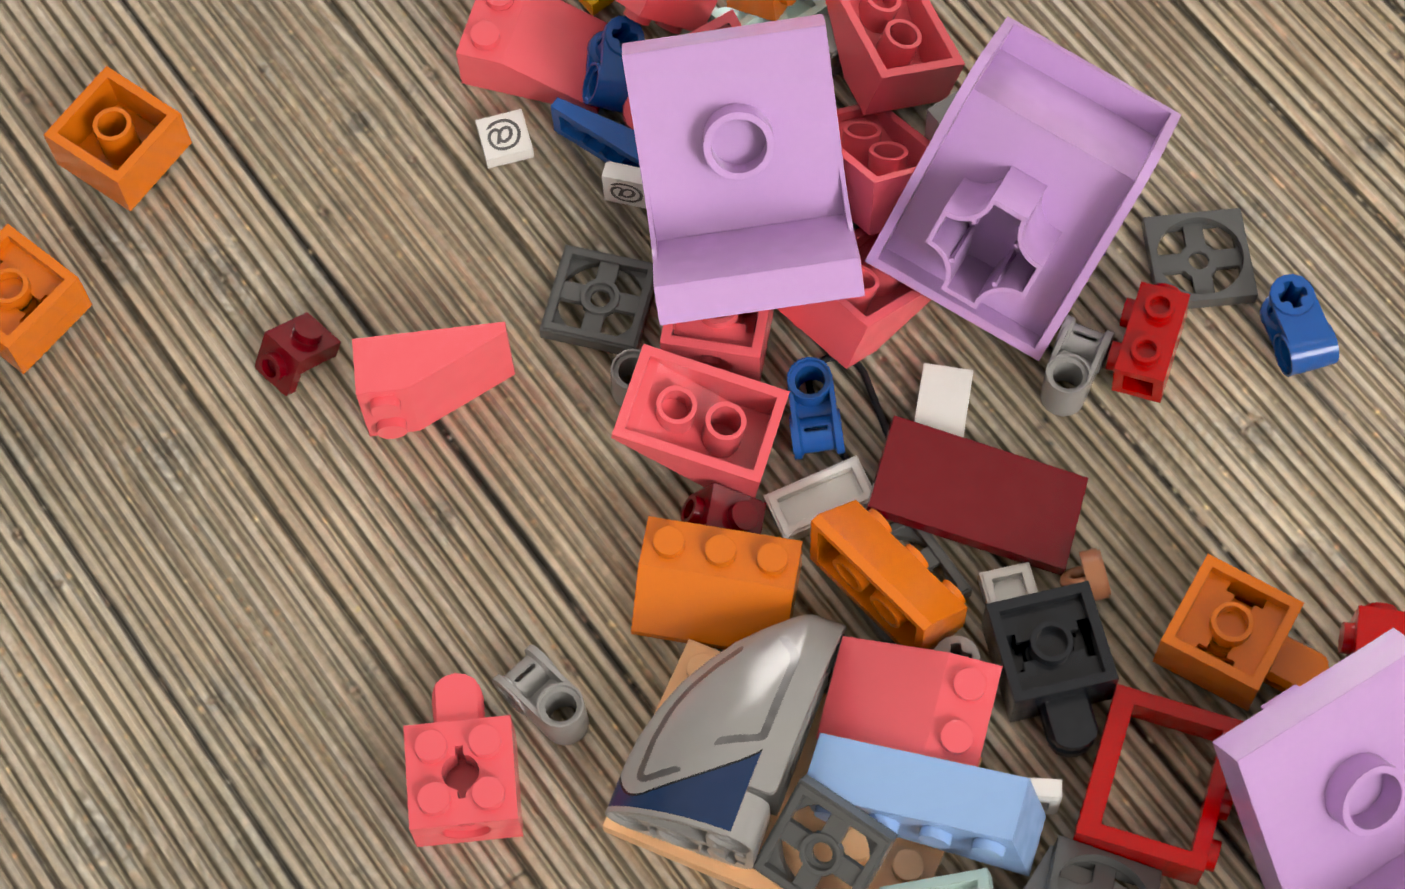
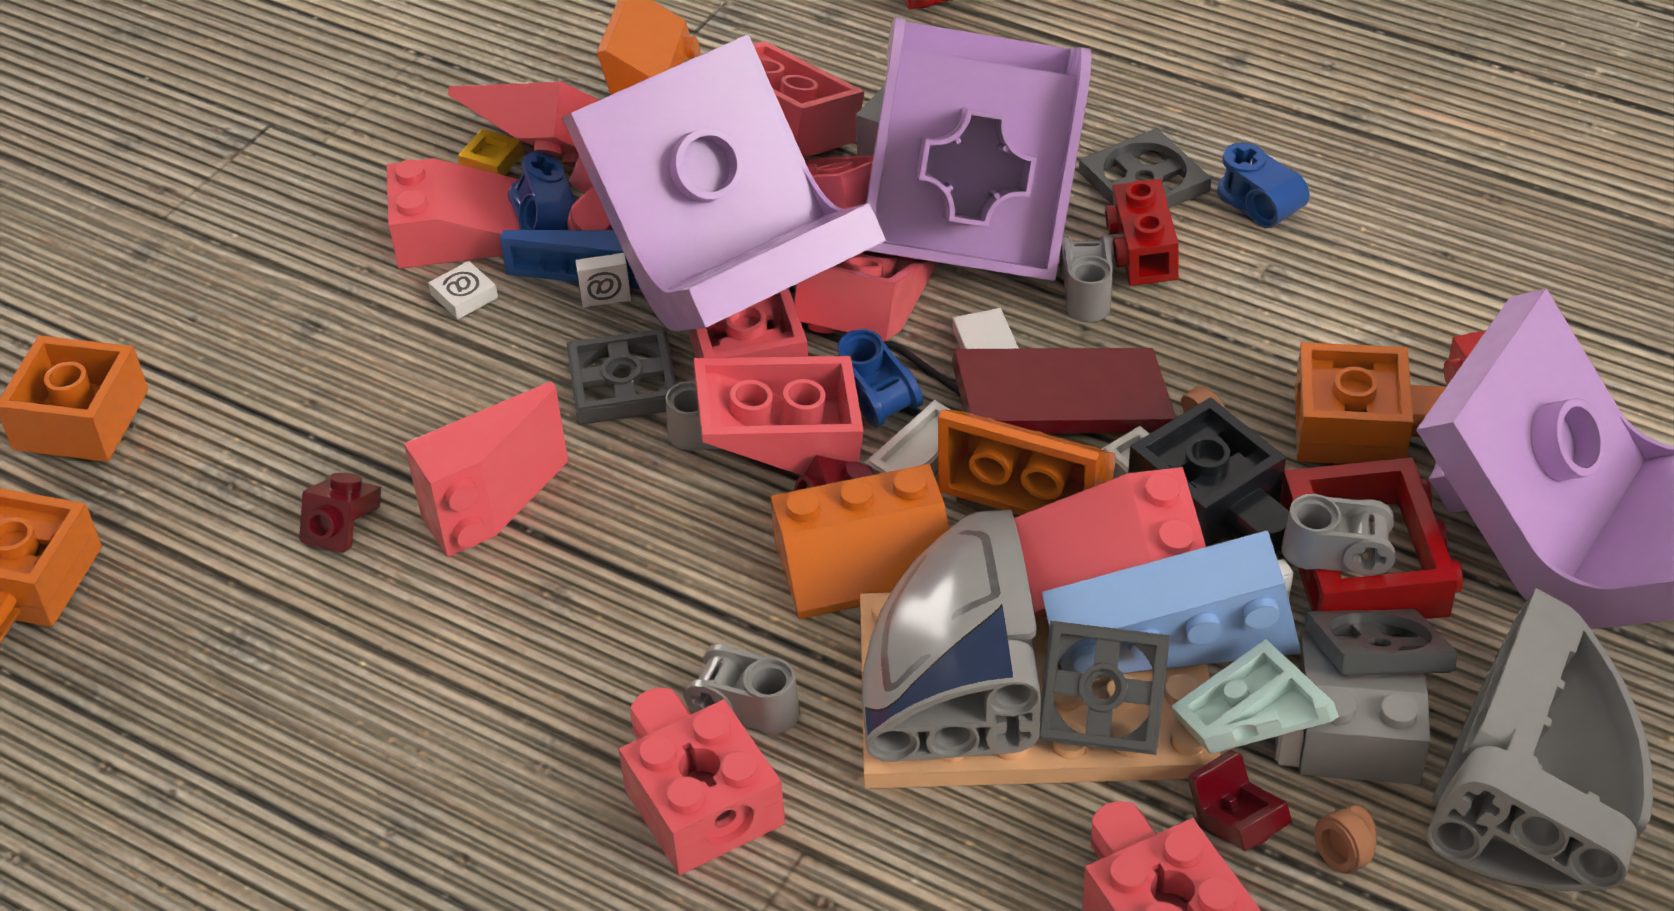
camera: 25 degrees left, 20 degrees down
none -> light grey piece [1281,494,1395,576]

